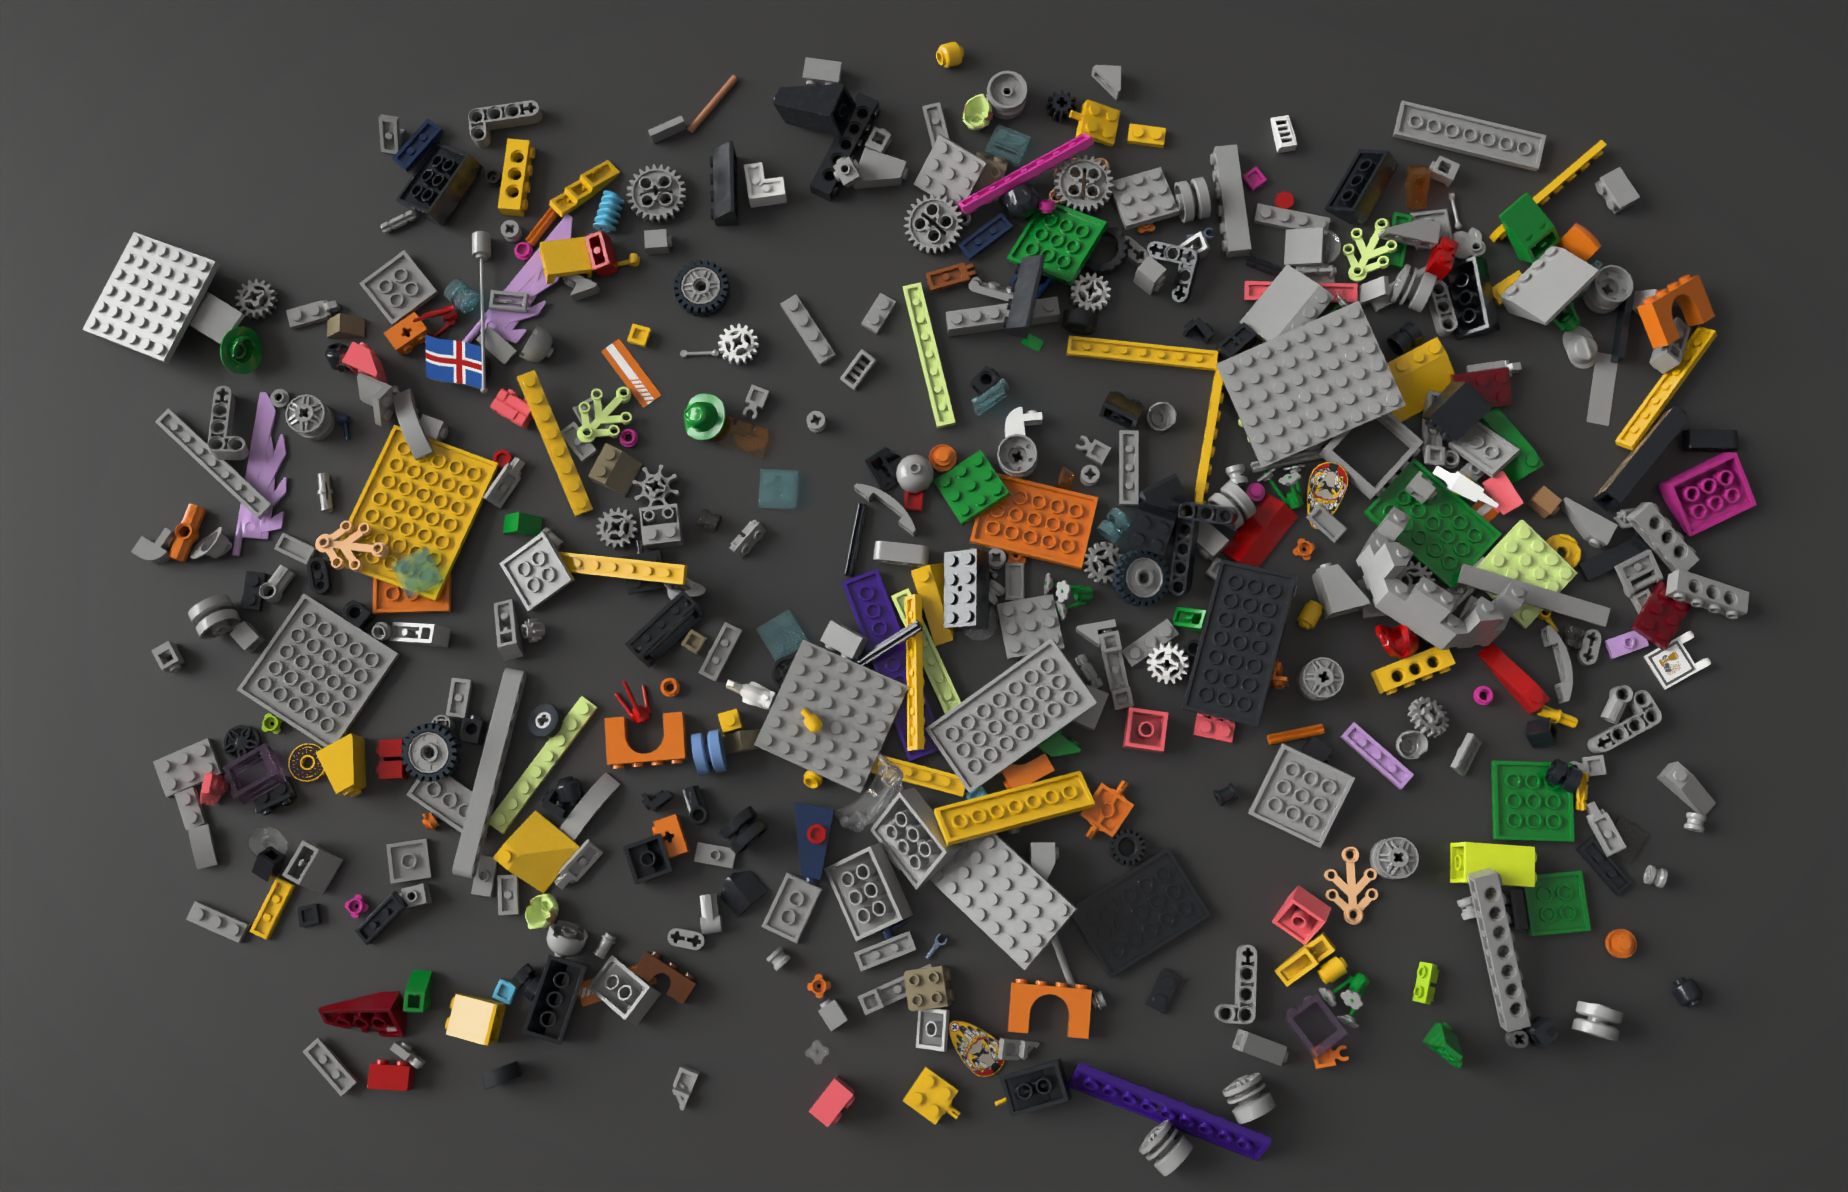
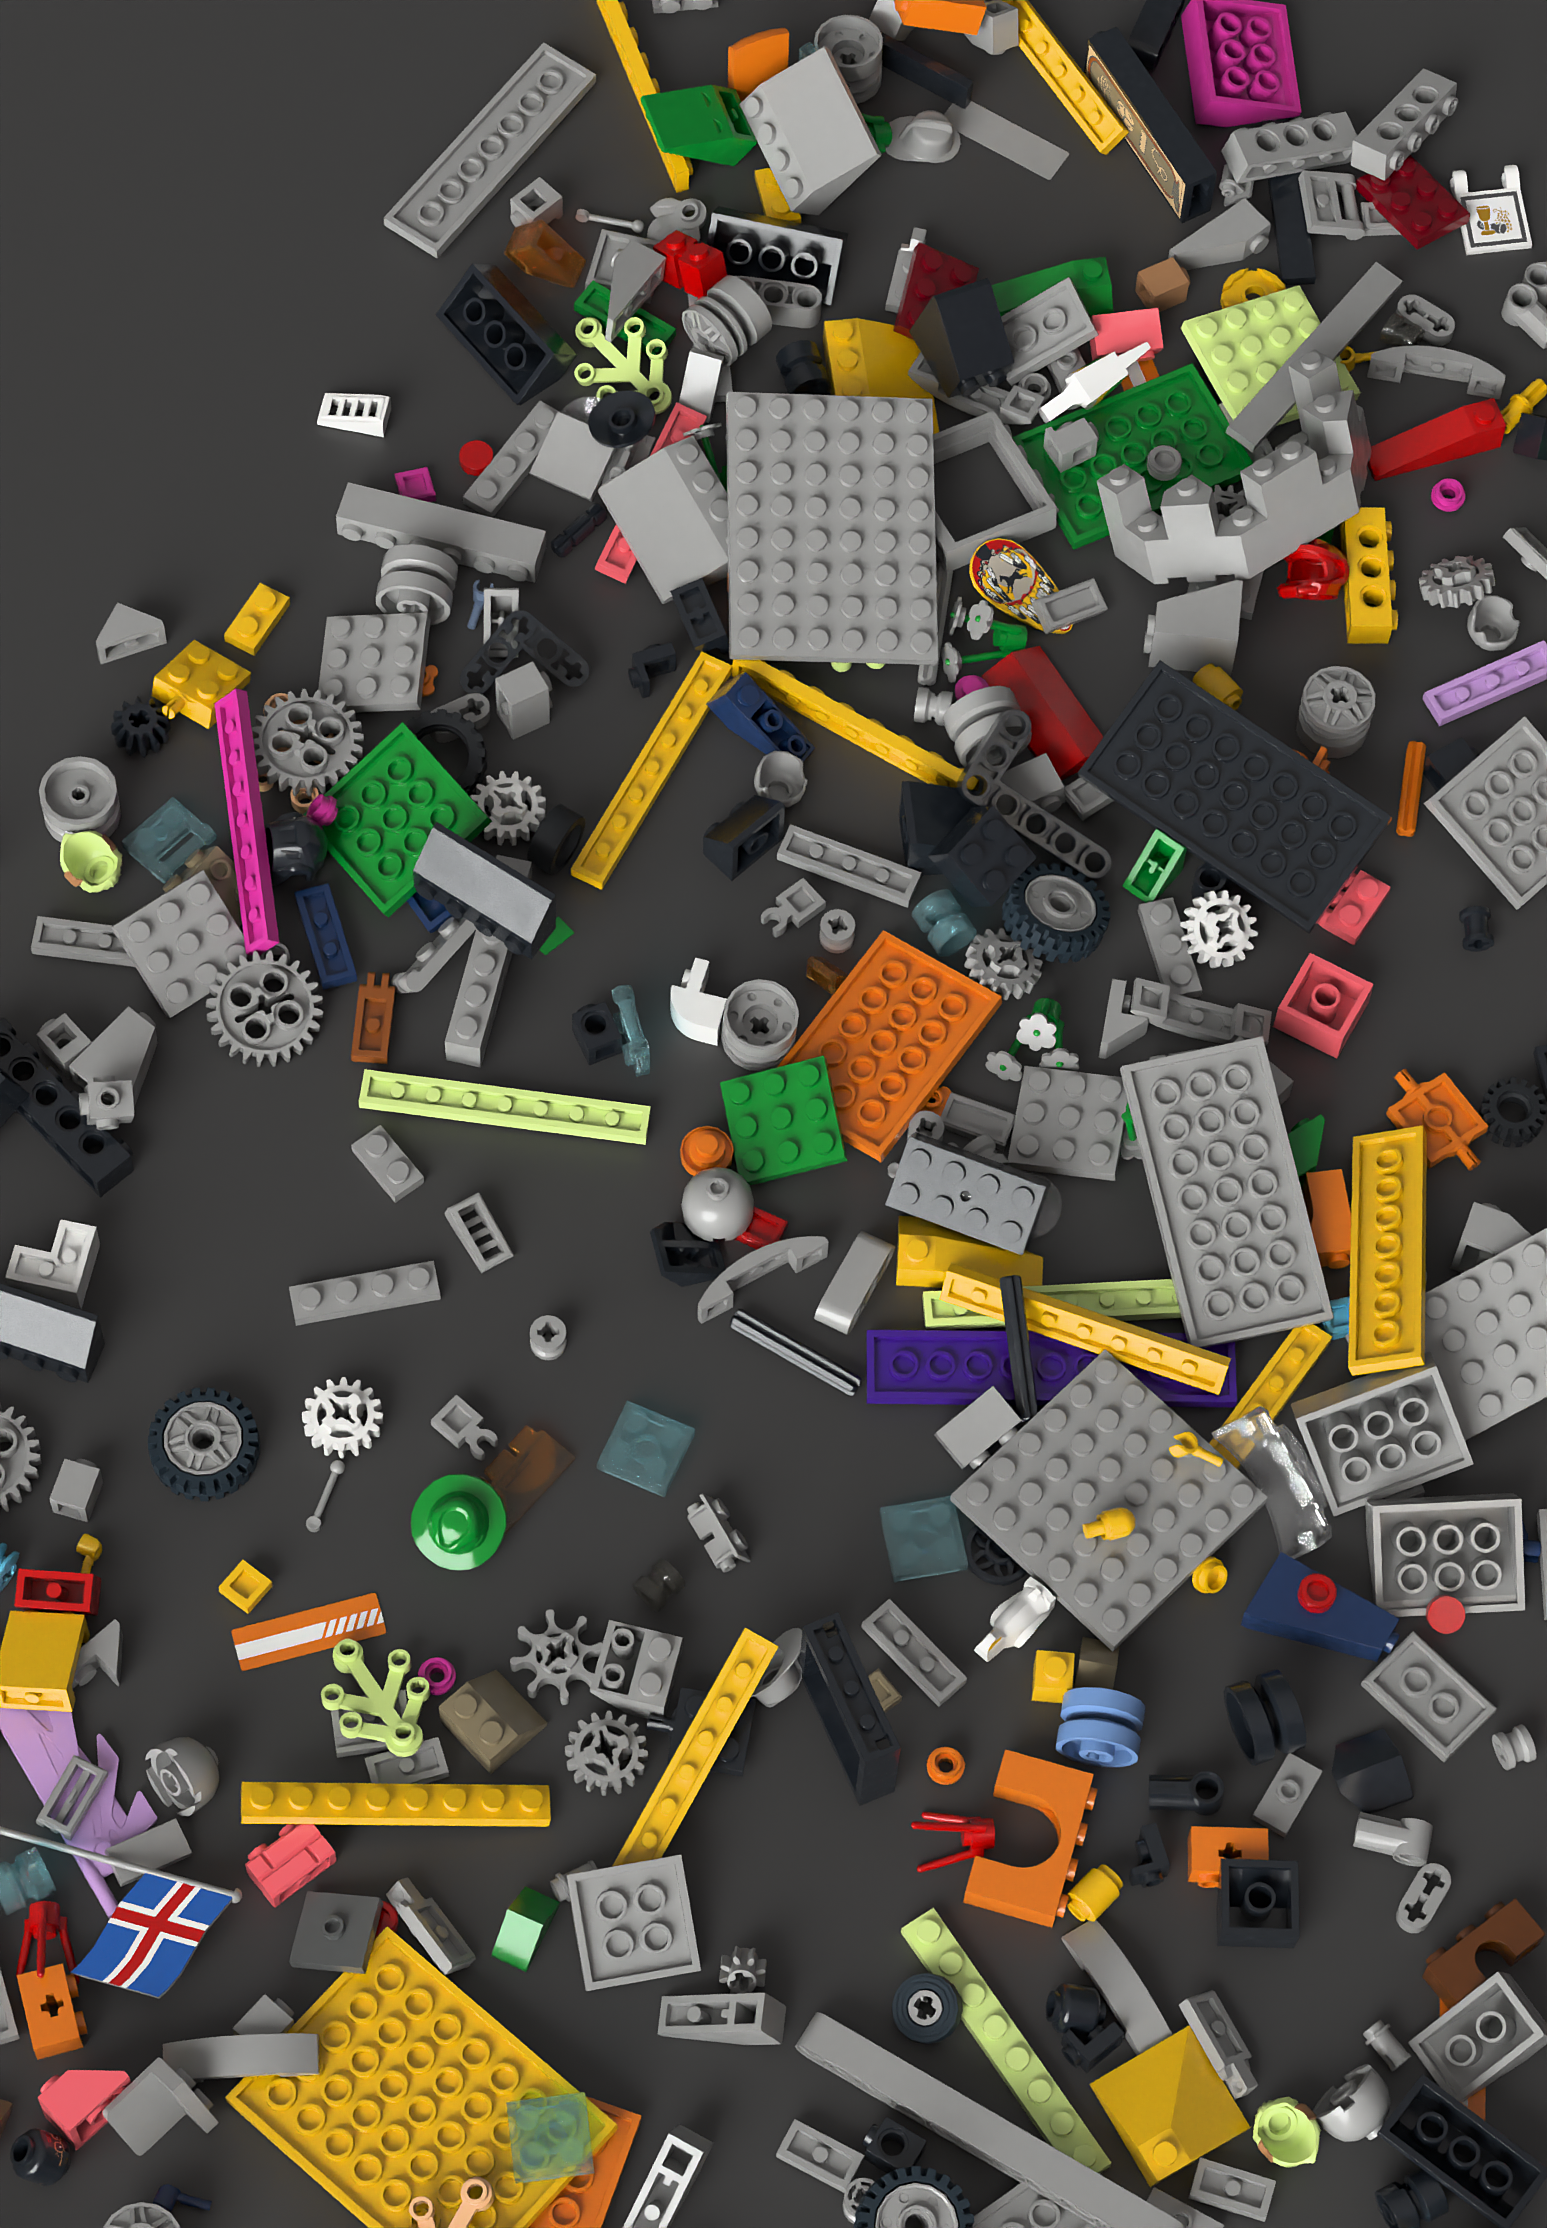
camera: 75 degrees left, 15 degrees down
orange plate [1293,538,1315,561] -> none
lavender plate [1604,630,1649,659] -> none
none -> dark grey plate [289,1891,383,1974]
none -> black dish [588,390,656,448]
none -> dark blue slope [706,672,815,762]
none -> yellow brick [1067,1864,1123,1922]
none -> light grey tile [1147,445,1182,481]
none -> yellow hand [1169,1432,1224,1467]
none -> tile [1426,1594,1465,1634]

